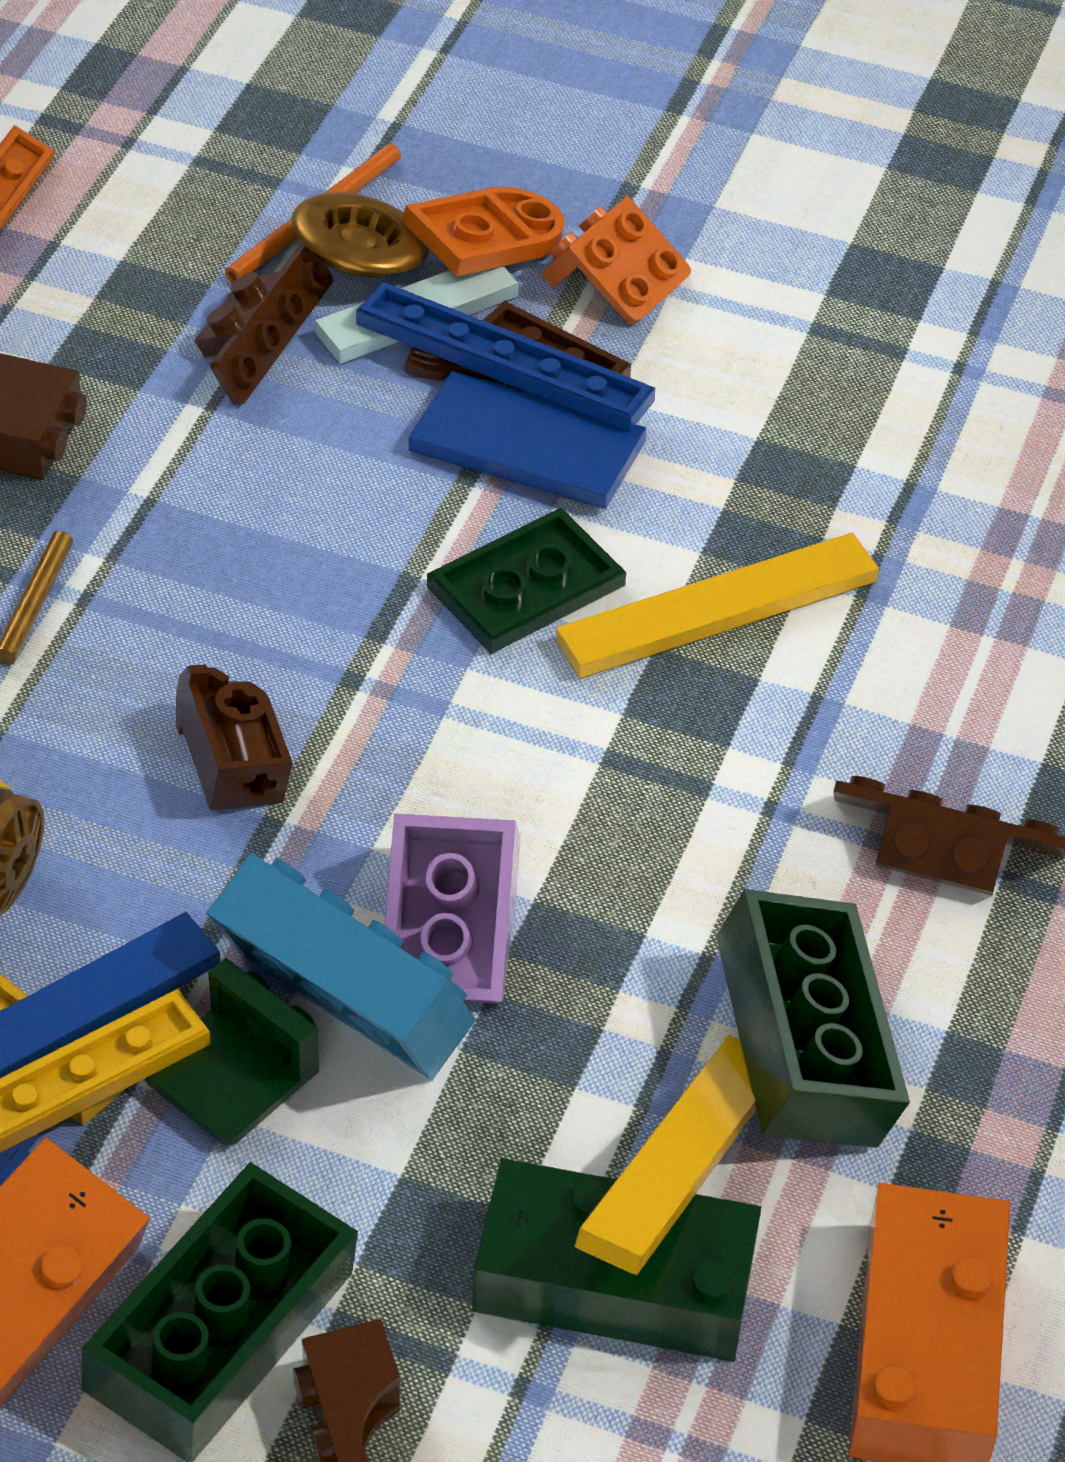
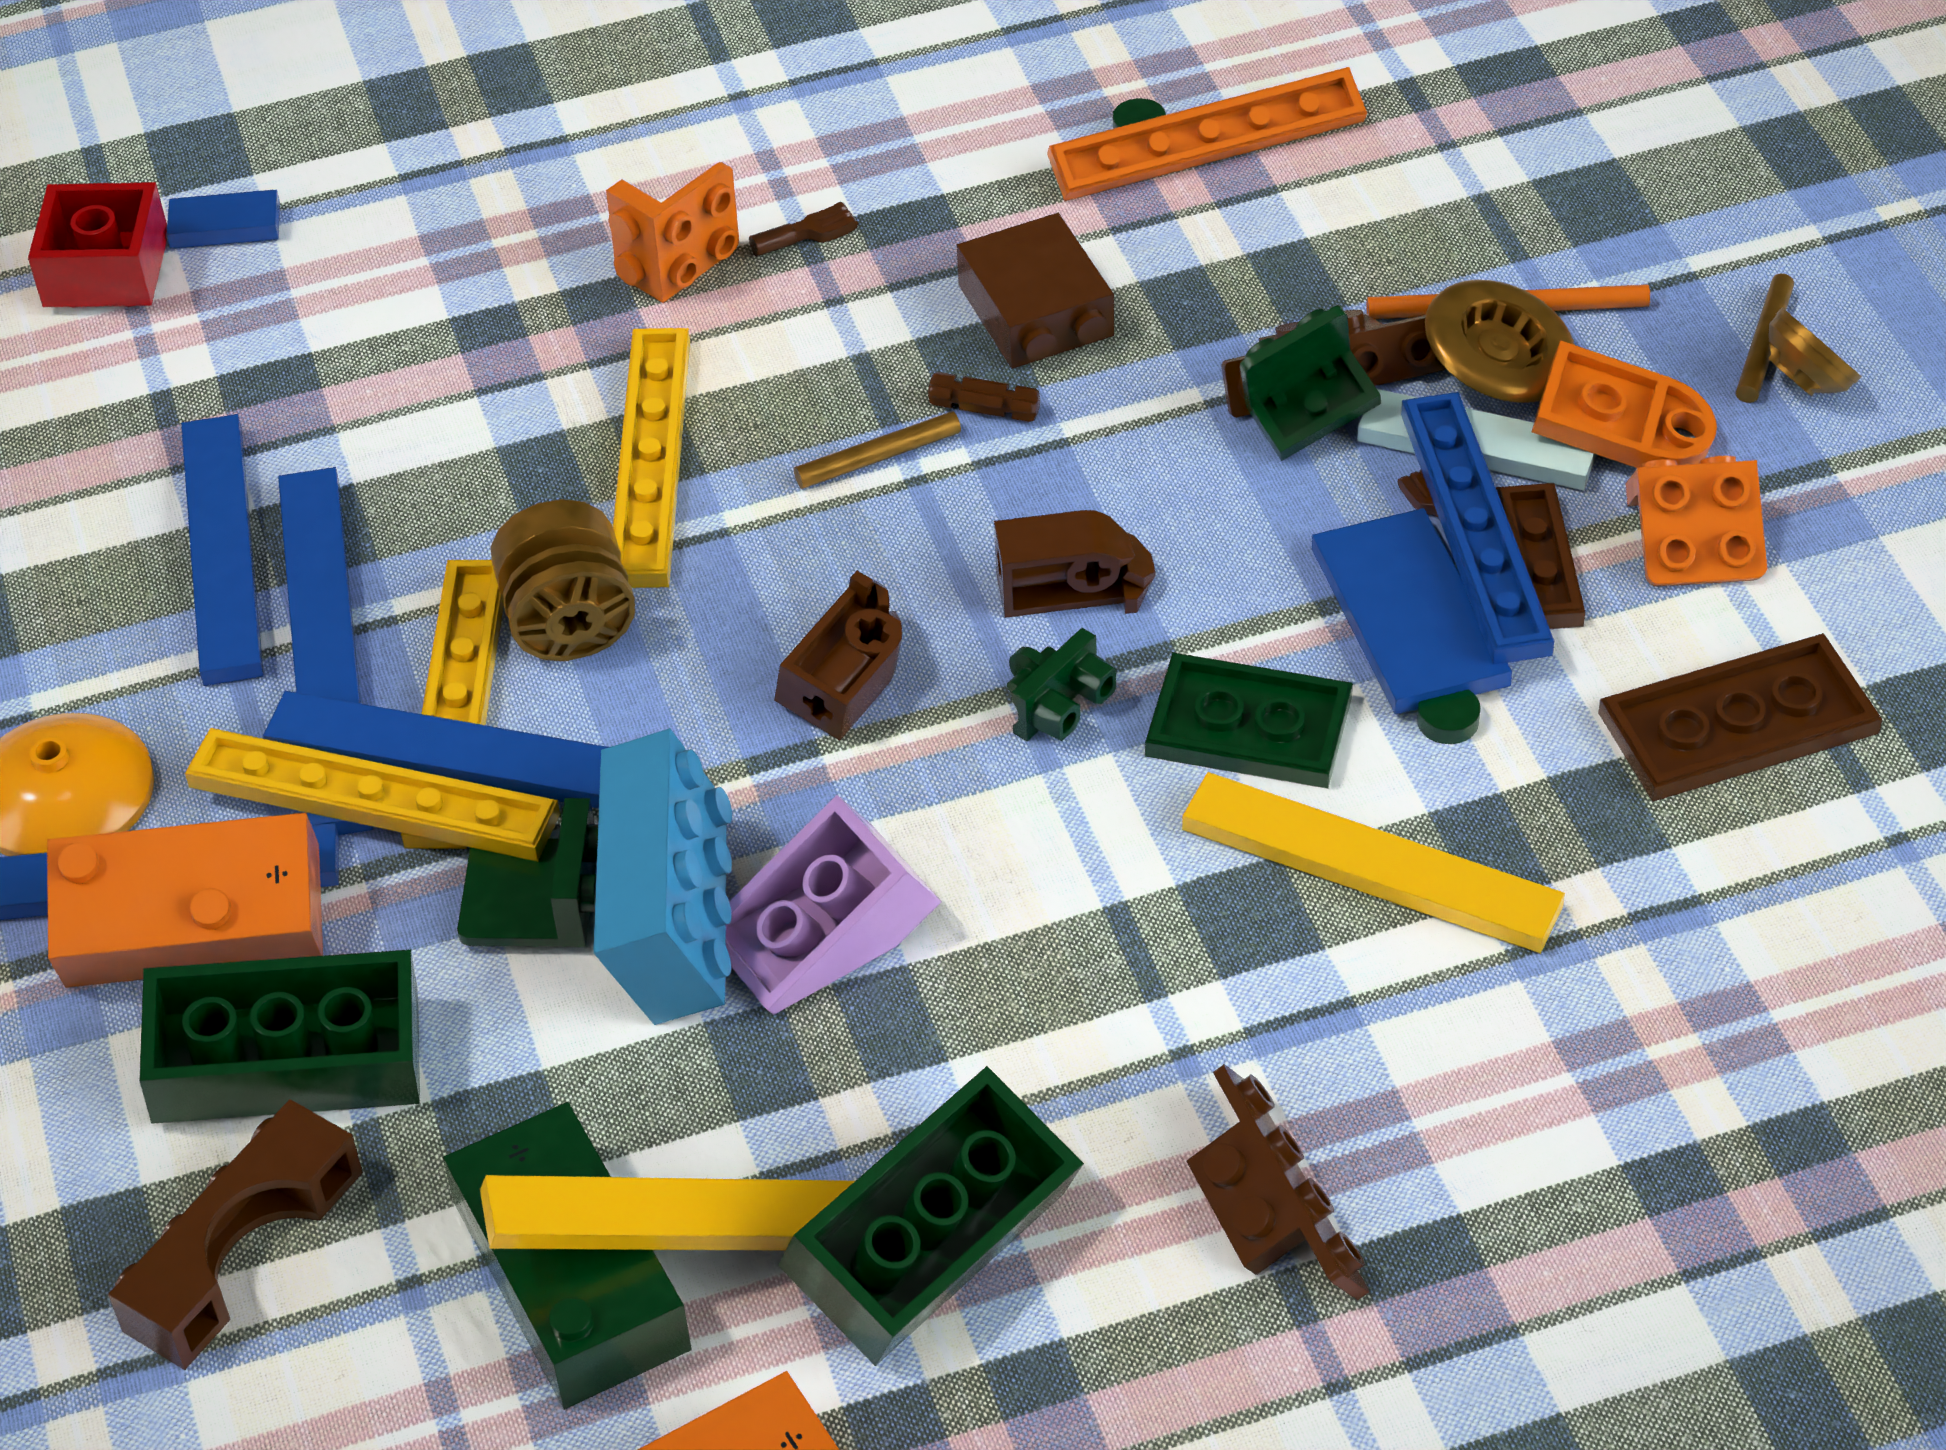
camera: 55 degrees right, 0 degrees up
none -> reddish brown axle [928,372,1040,422]
none -> reddish brown piece [994,510,1156,618]
none -> dark green hips [1007,628,1116,741]
none -> dark green bracket [1240,305,1381,461]
none -> dark green tile [1417,689,1481,744]
none -> reddish brown tile [1598,633,1882,802]
none -> pearl gold bar [1736,273,1794,403]
none -> pearl gold piece [1768,307,1862,396]

